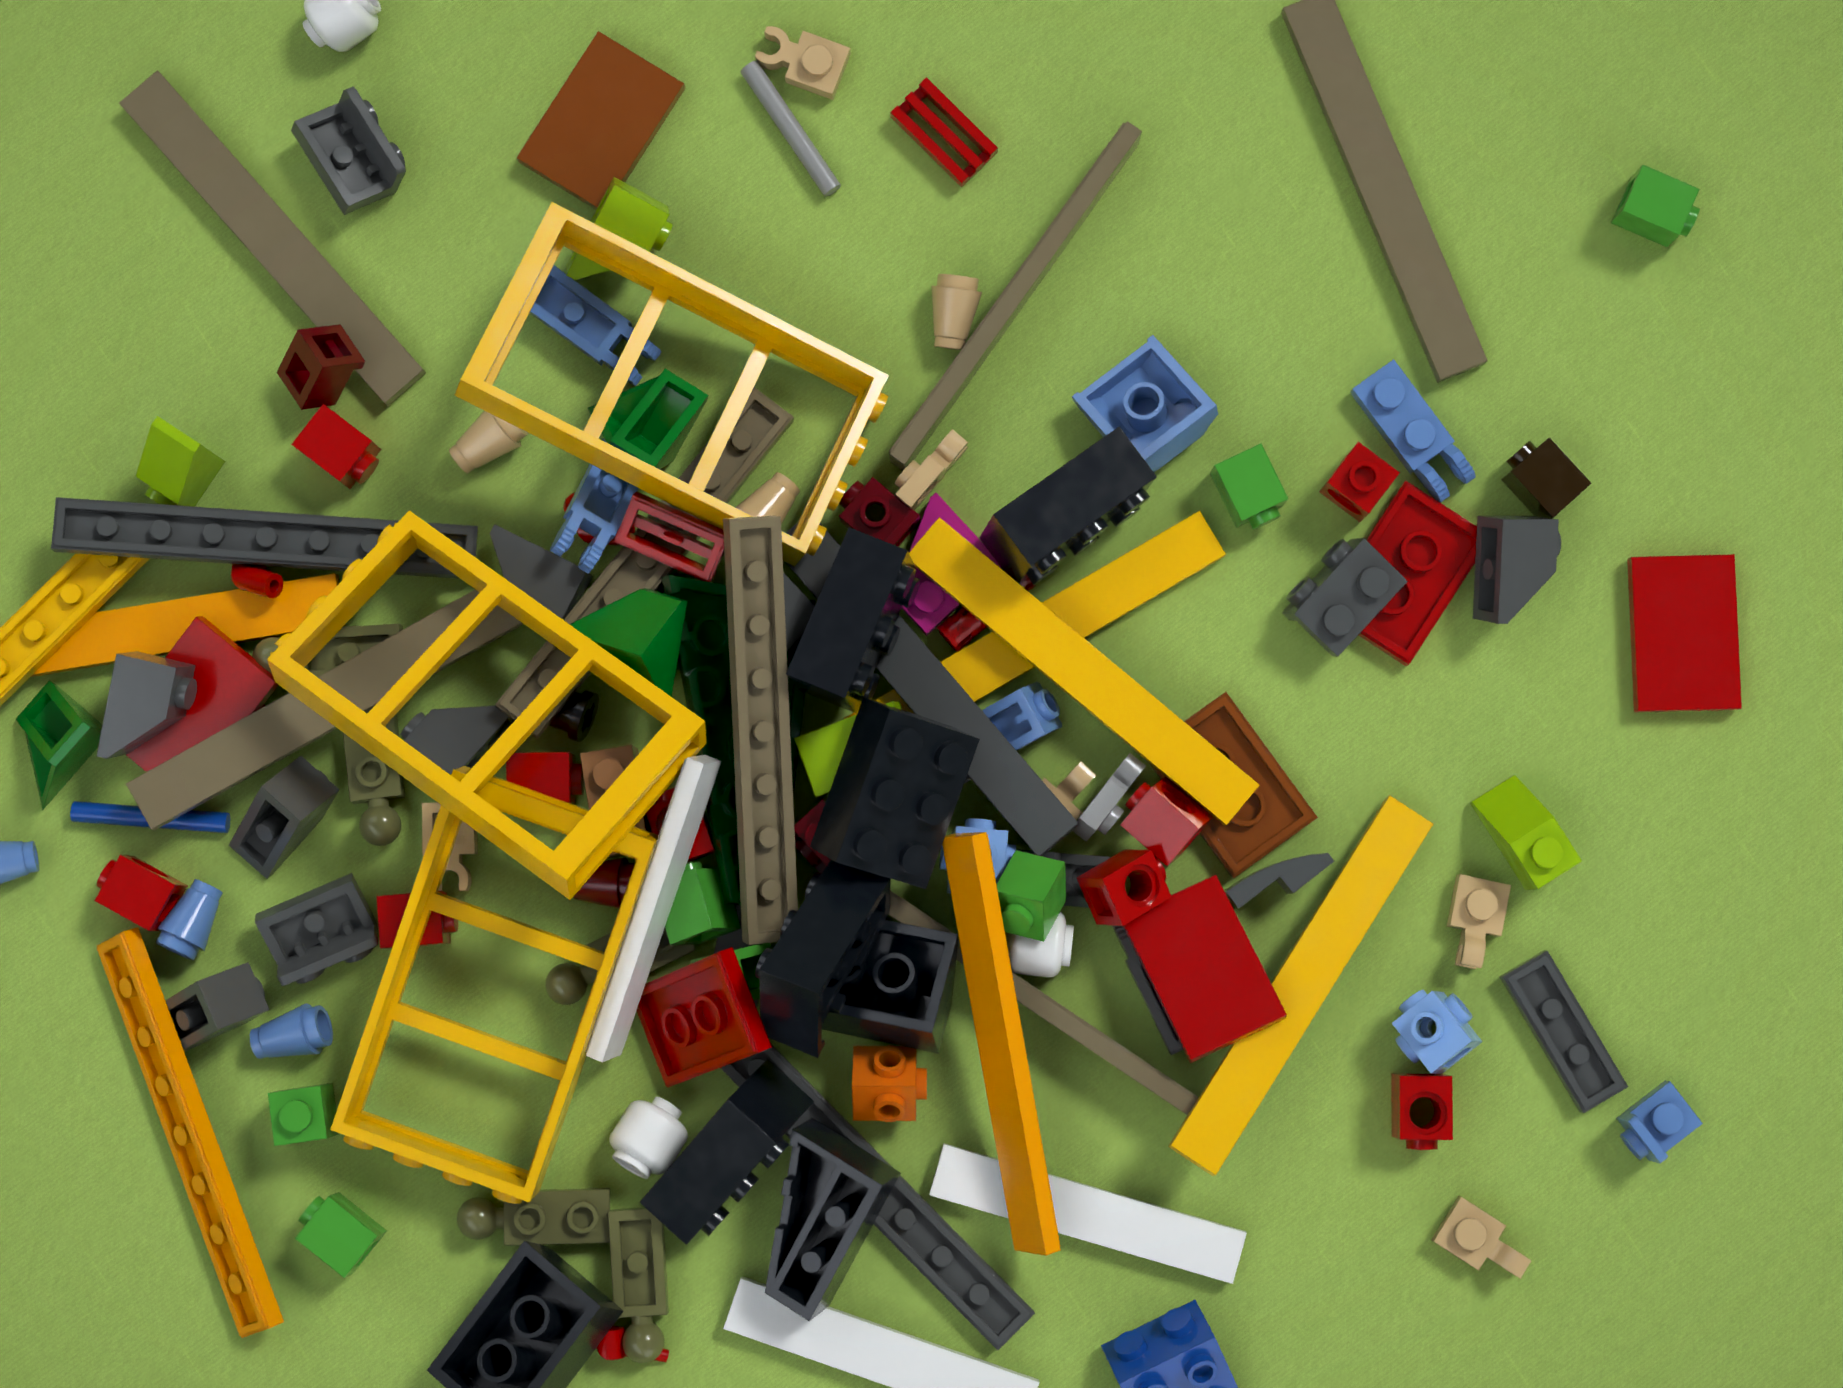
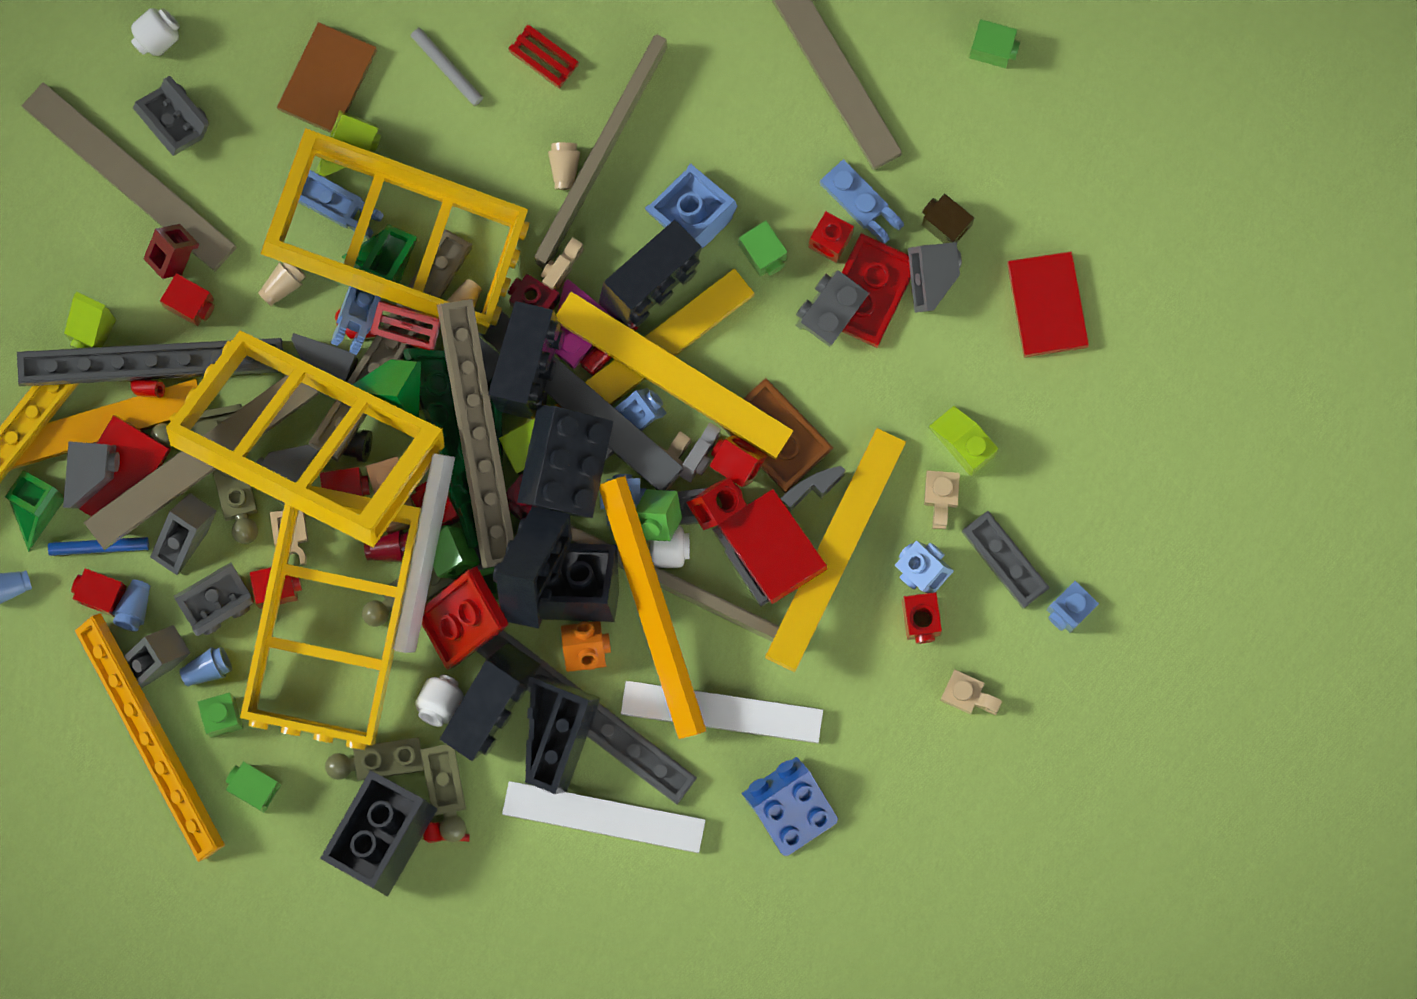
camera: 10 degrees left, 5 degrees down
tan plate [755,26,851,100] -> none

